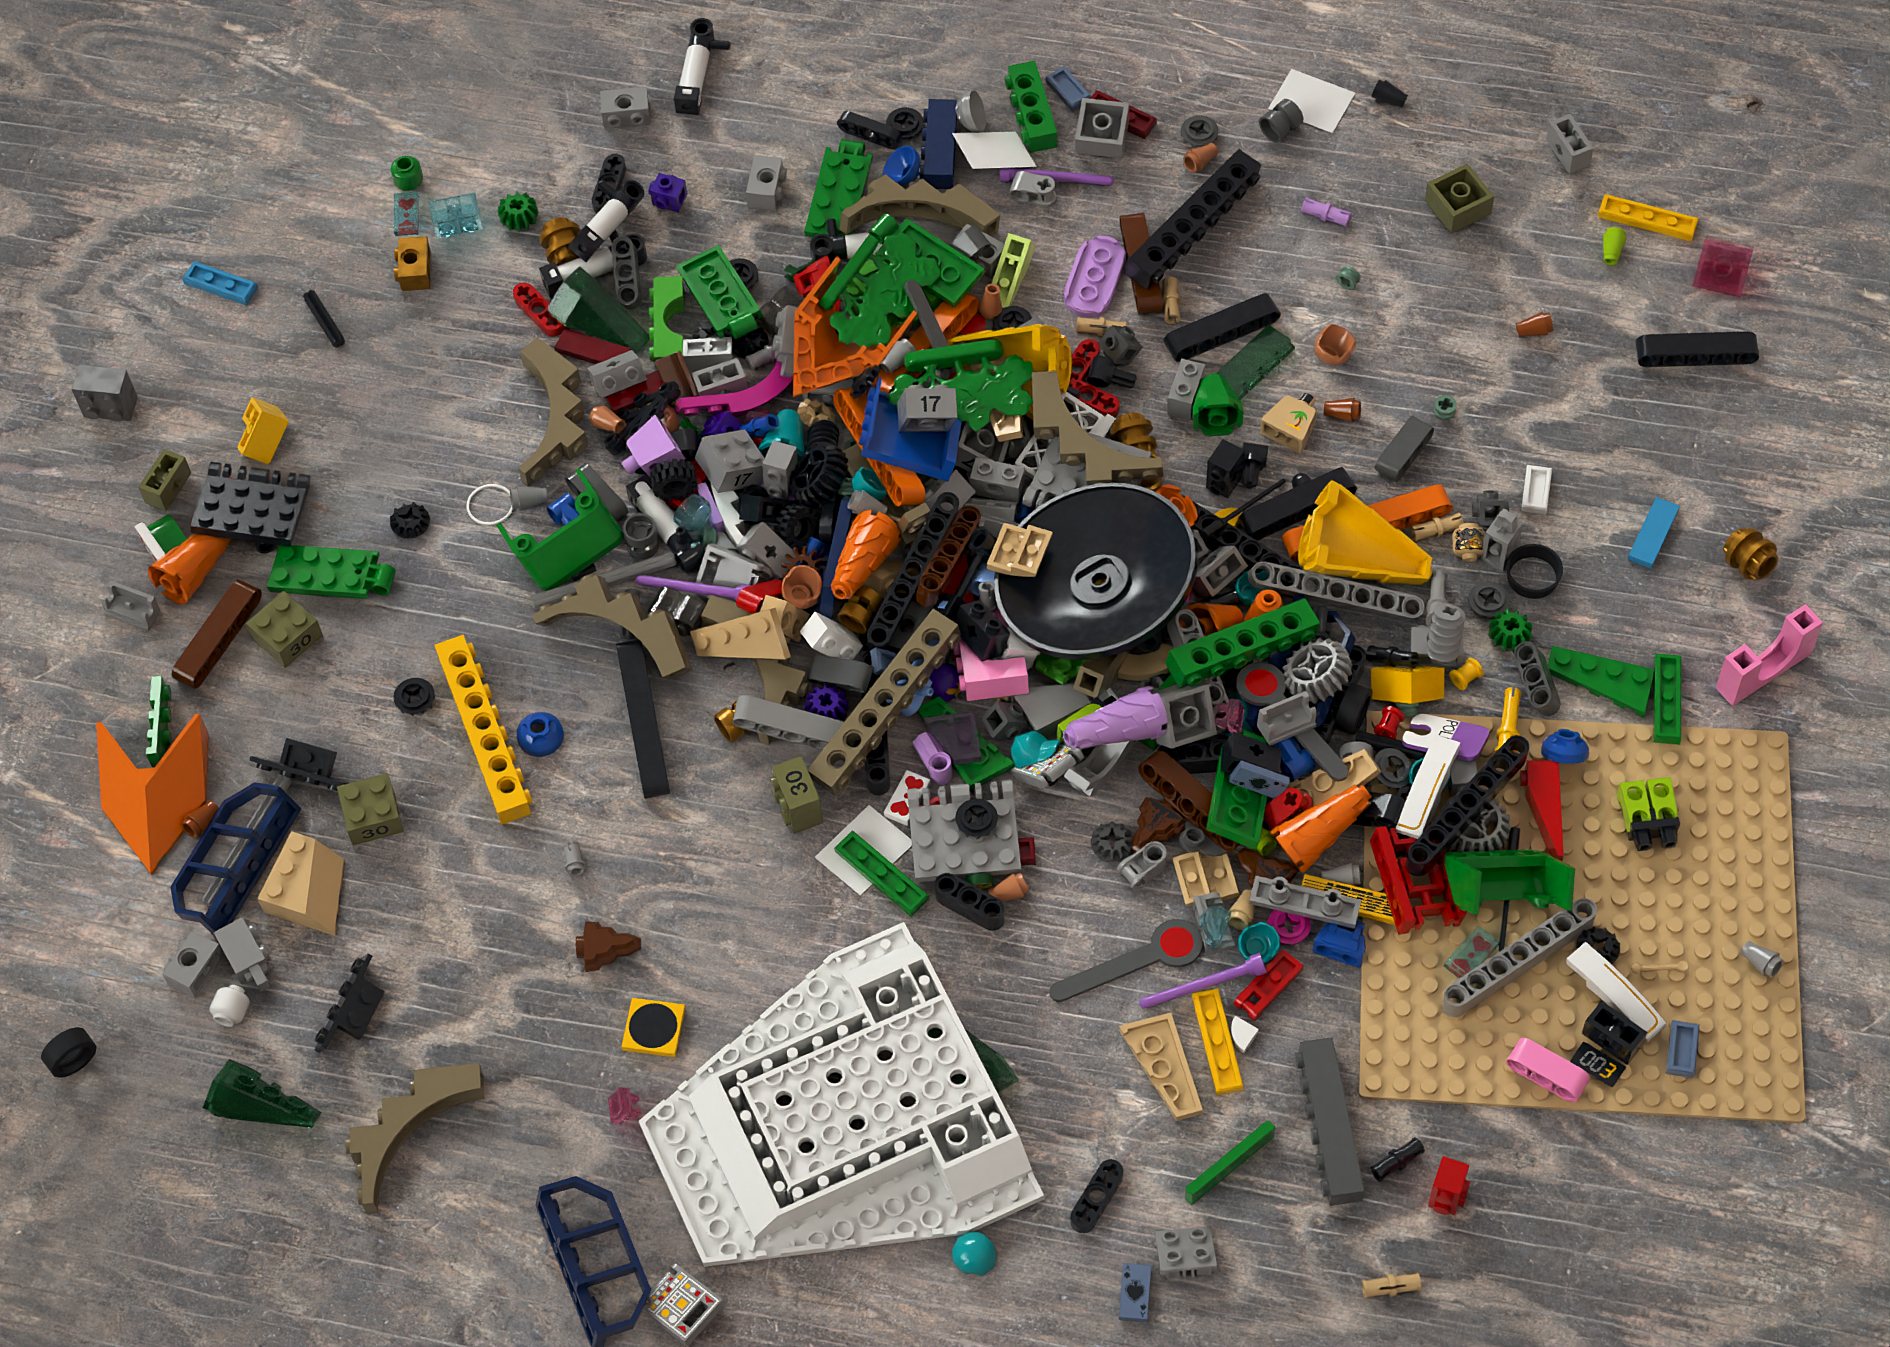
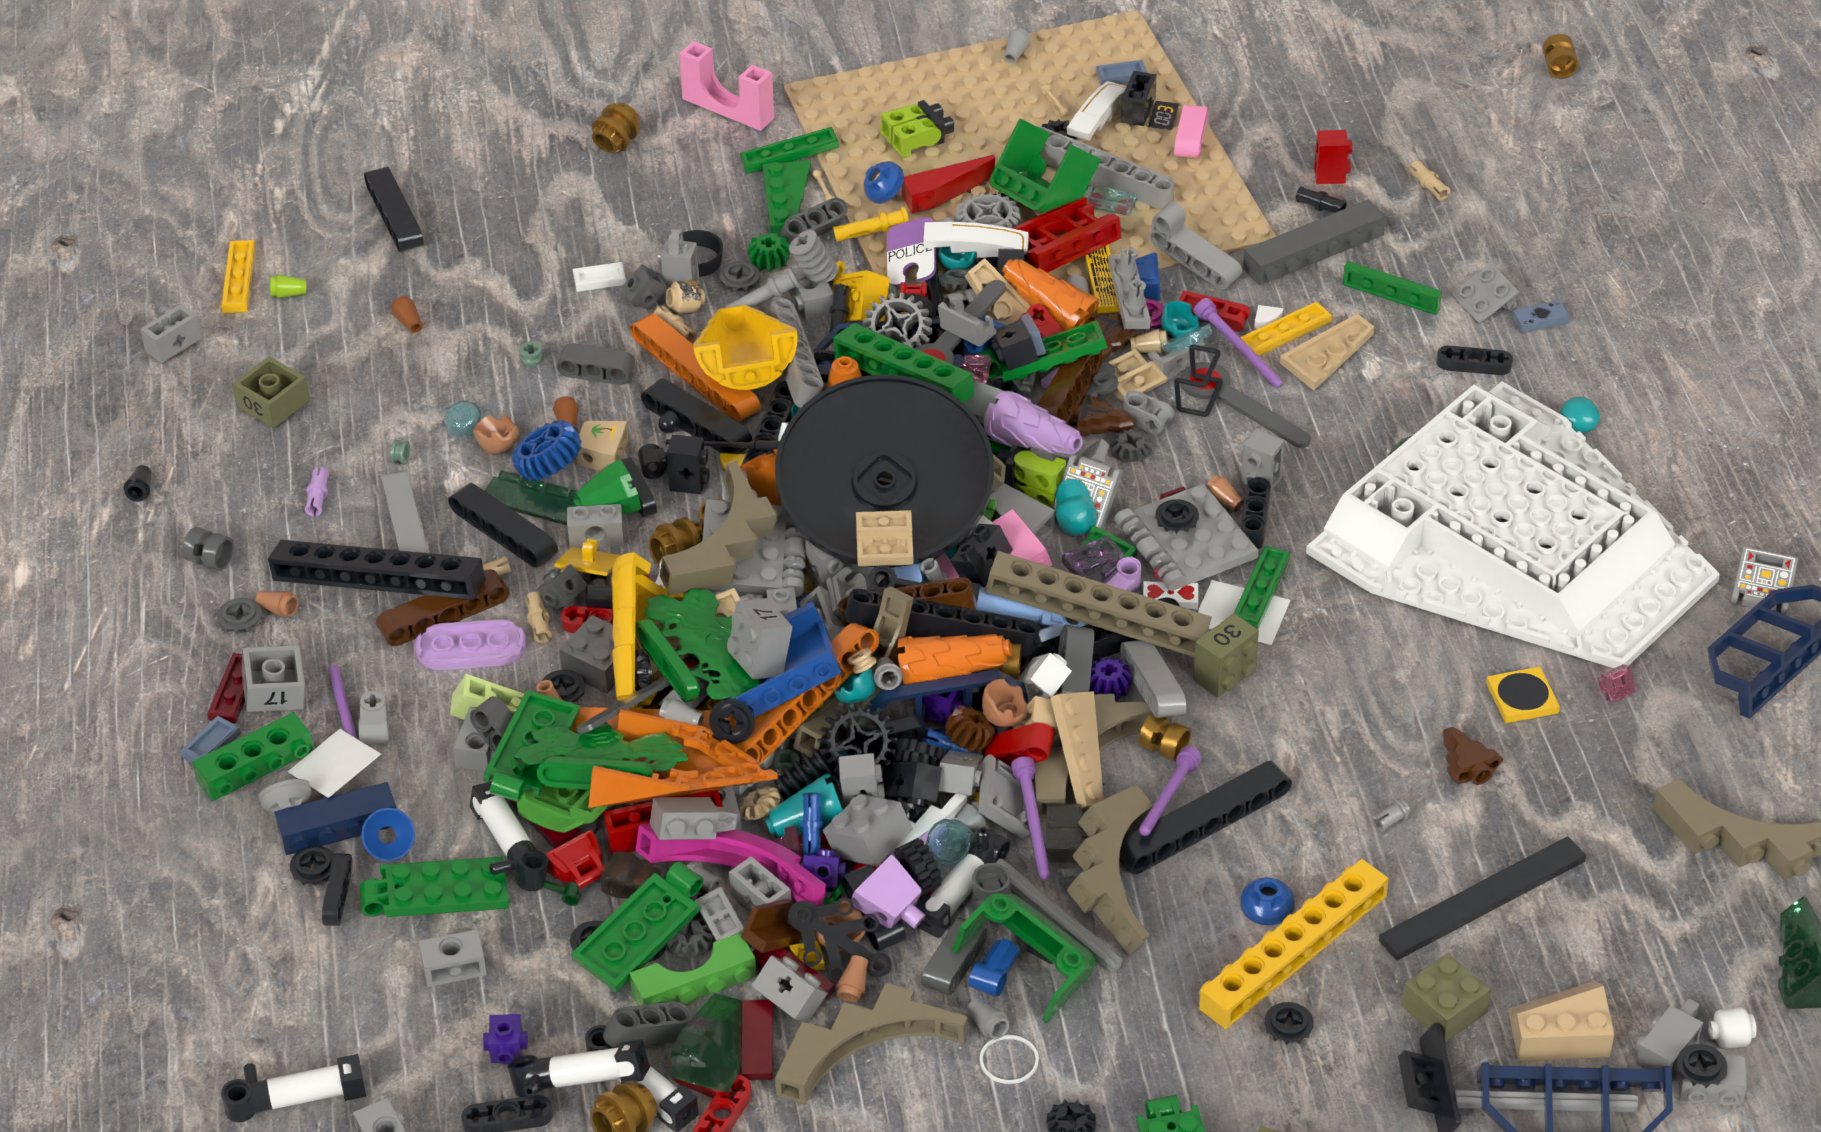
camera: 115 degrees left, 15 degrees down
black bracket [314,953,385,1053] -> none
dark tan arch [840,174,1001,236] -> none
dark green tile [966,873,994,889] -> none
dark grey brick [980,702,1028,740] -> none
white sticker [1268,69,1355,133] -> none
black beam [1405,735,1529,877] -> none
dark azure tile [1627,497,1680,569] -> none
clear pink slope [1692,235,1754,297] -> none
none -> light grey beam [380,470,428,553]
none -> clear light blue hair [444,400,485,437]
none -> blue gear [512,420,582,481]
none -> yellow piece [555,538,621,576]
none -> black beam [621,457,657,517]
none -> tan hinge [812,170,835,201]
none -> tan bush [848,648,877,674]
none -> medium lavender piece [1139,746,1202,836]
none -> light grey beam [1150,201,1242,290]
none -> black piece [1174,344,1223,417]
none -> light grey brick [1239,429,1285,493]
none -> black tile [1379,836,1586,961]
none -> black gear [1676,1044,1727,1089]

